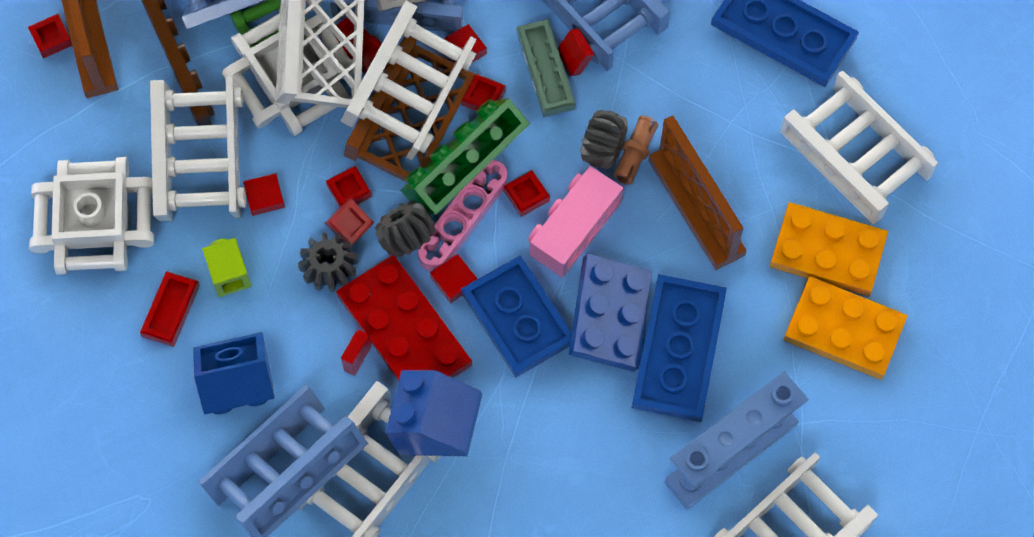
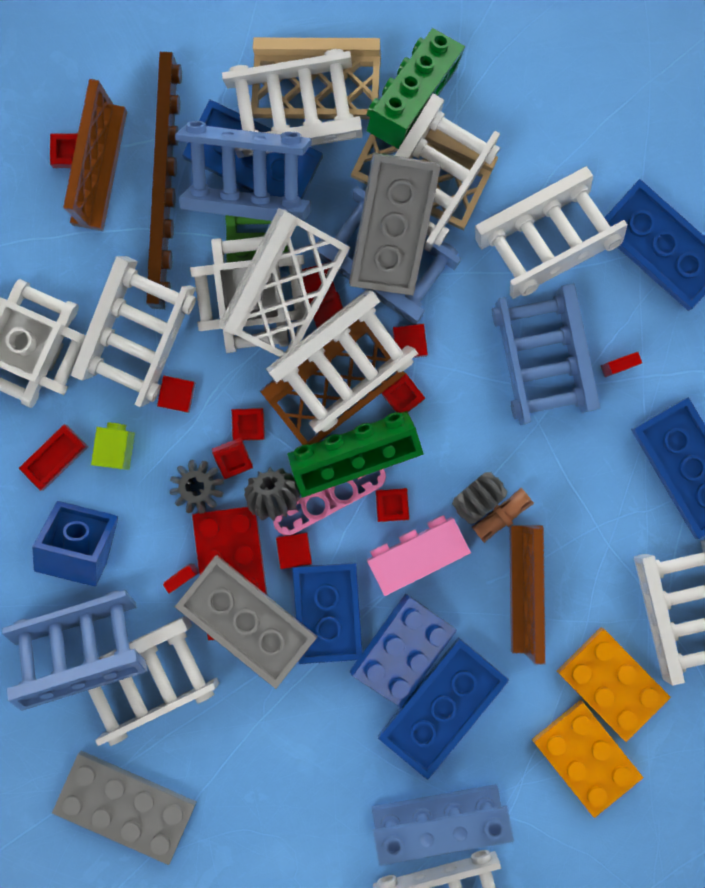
camera: 25 degrees right, 20 degrees up
blue slope [385,370,482,457] -> none
sand green plate [517,19,576,117] -> none
red tile [558,29,595,76] -> none
none -> light grey plate [175,555,317,689]

